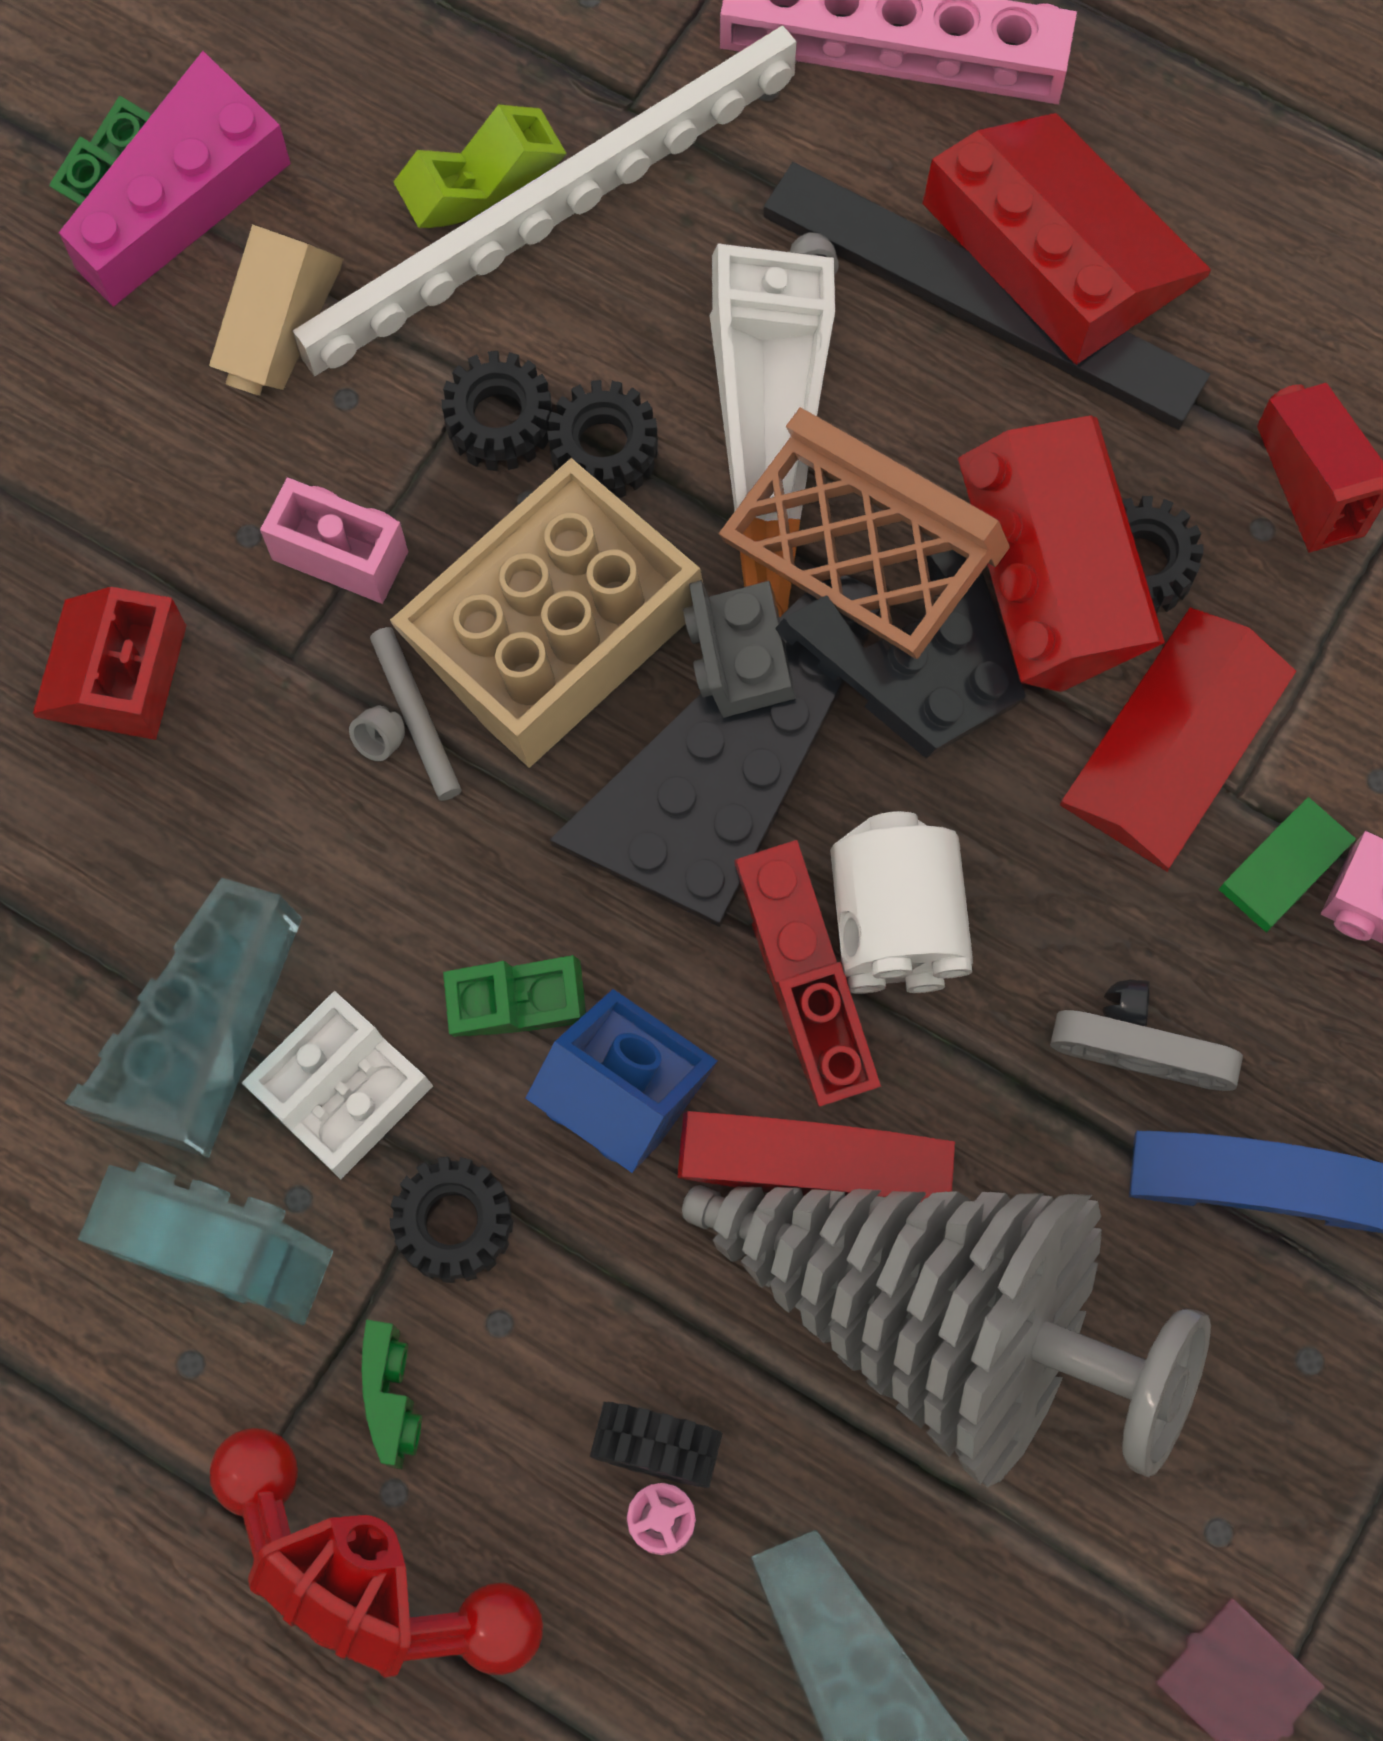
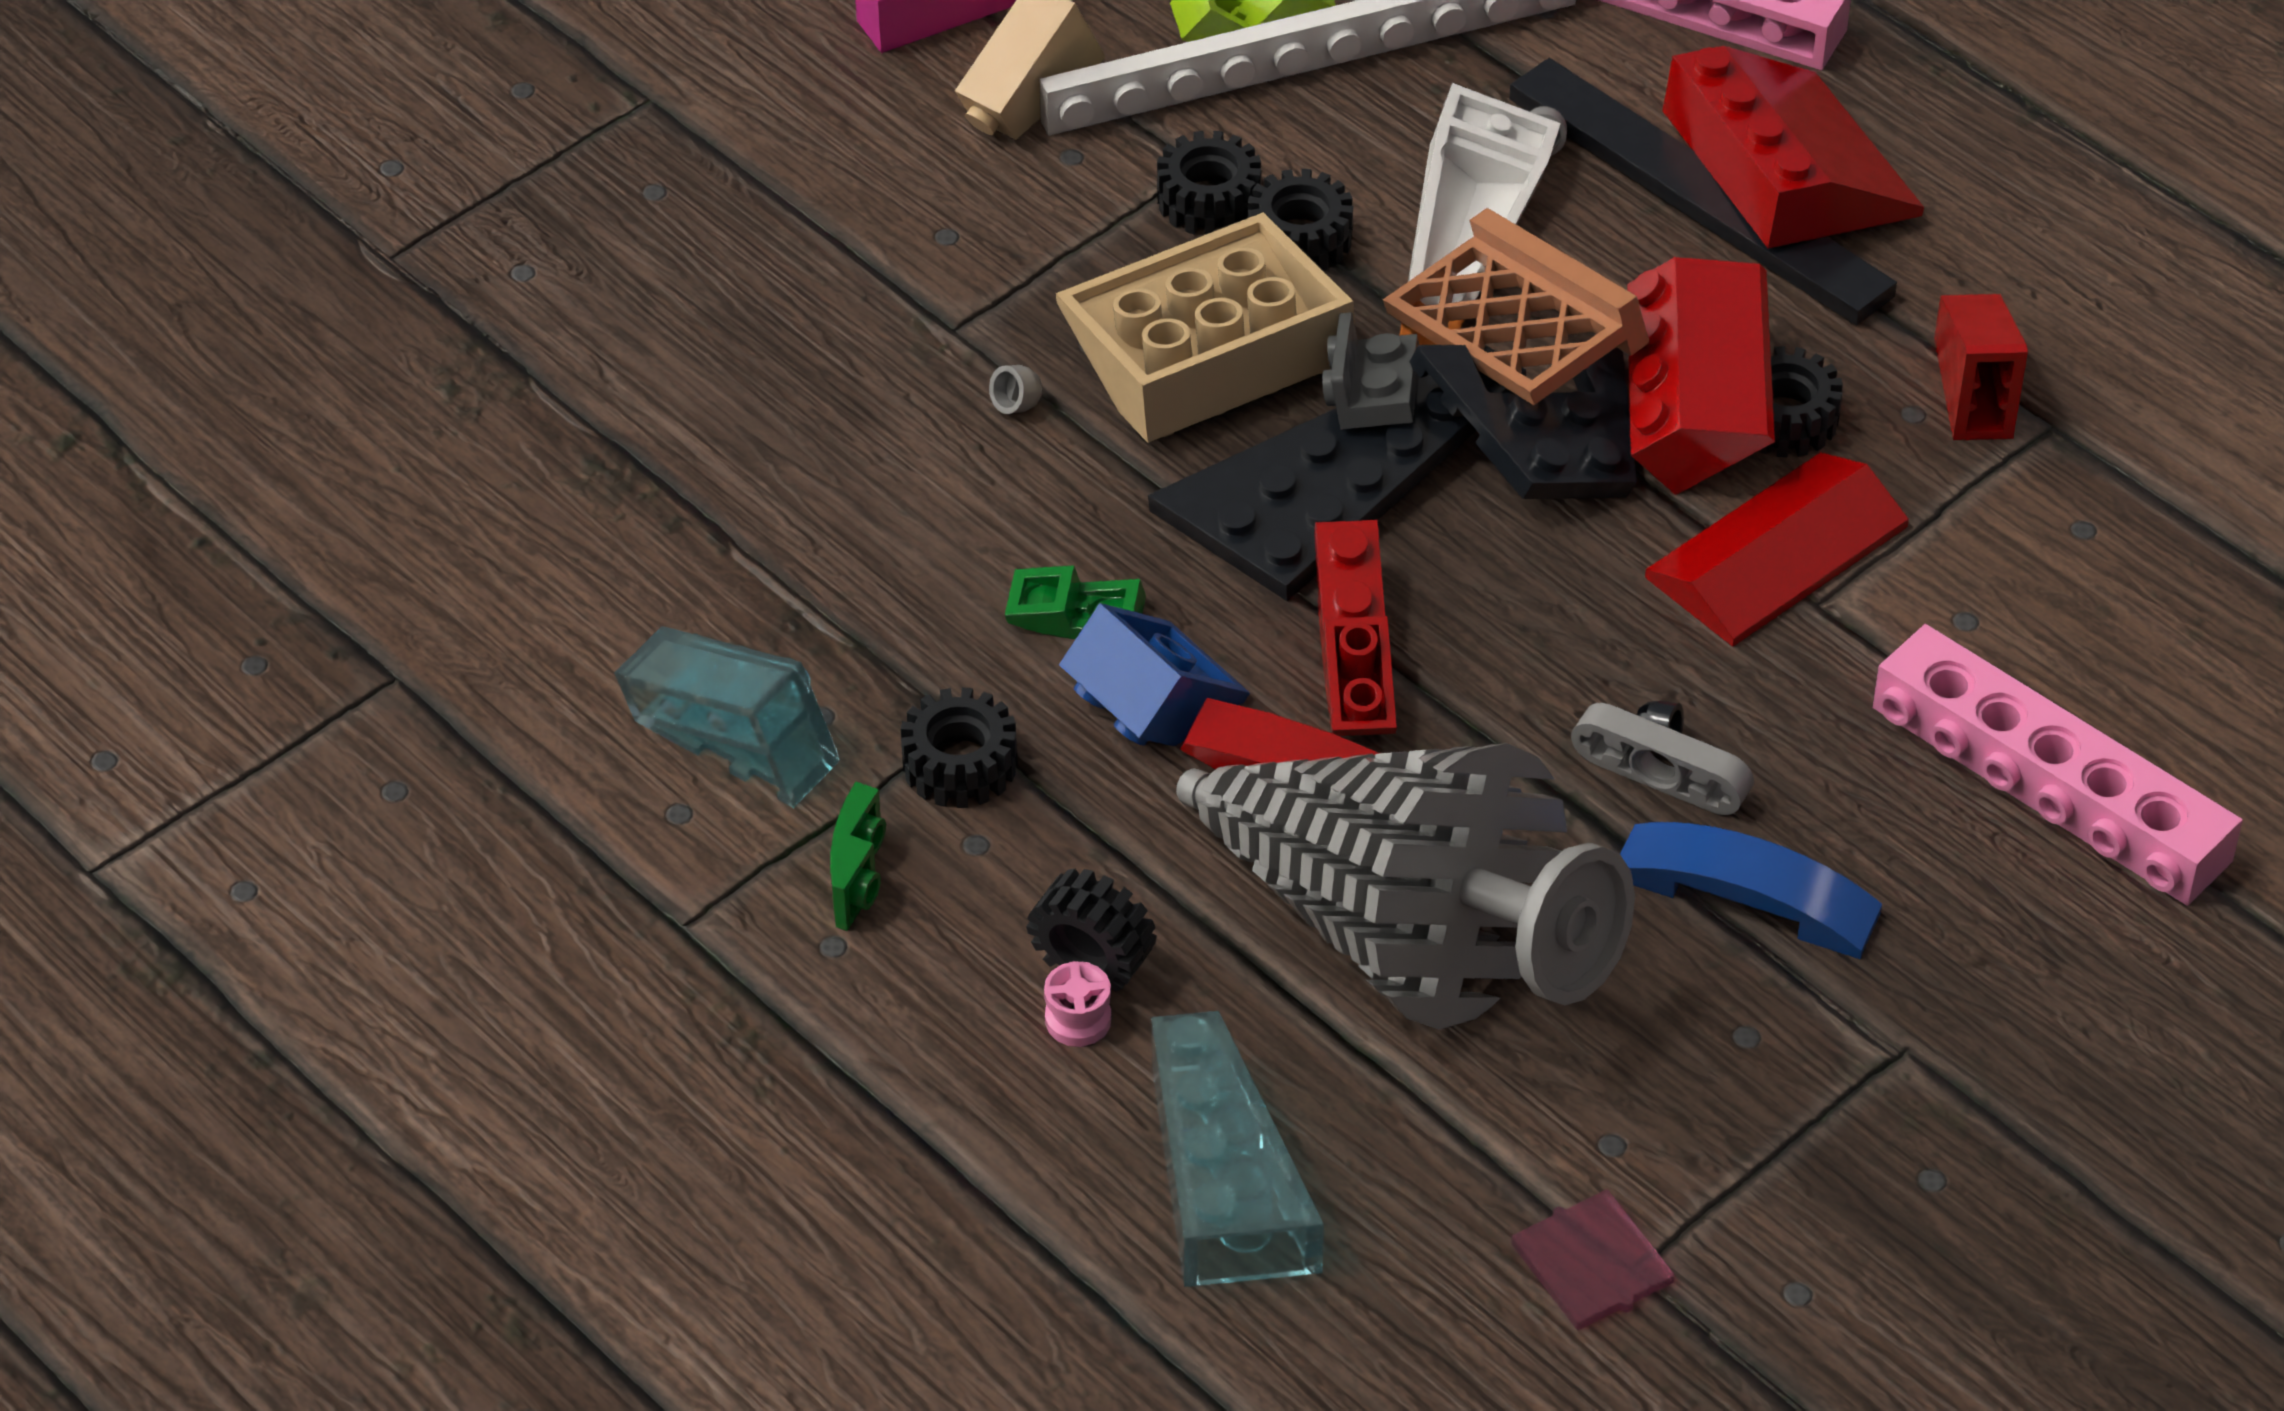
camera: 15 degrees right, 25 degrees down
red slope [33,587,187,740] -> none
clear light blue wedge [65,878,302,1158] -> none
red piece [209,1428,543,1677] -> none
white slope [242,991,433,1179] -> none
bright pink brick [260,477,408,604] -> none
light grey bar [370,627,462,801] -> none
white cylinder [830,811,973,994] -> none
green slope [1218,797,1356,933] -> none

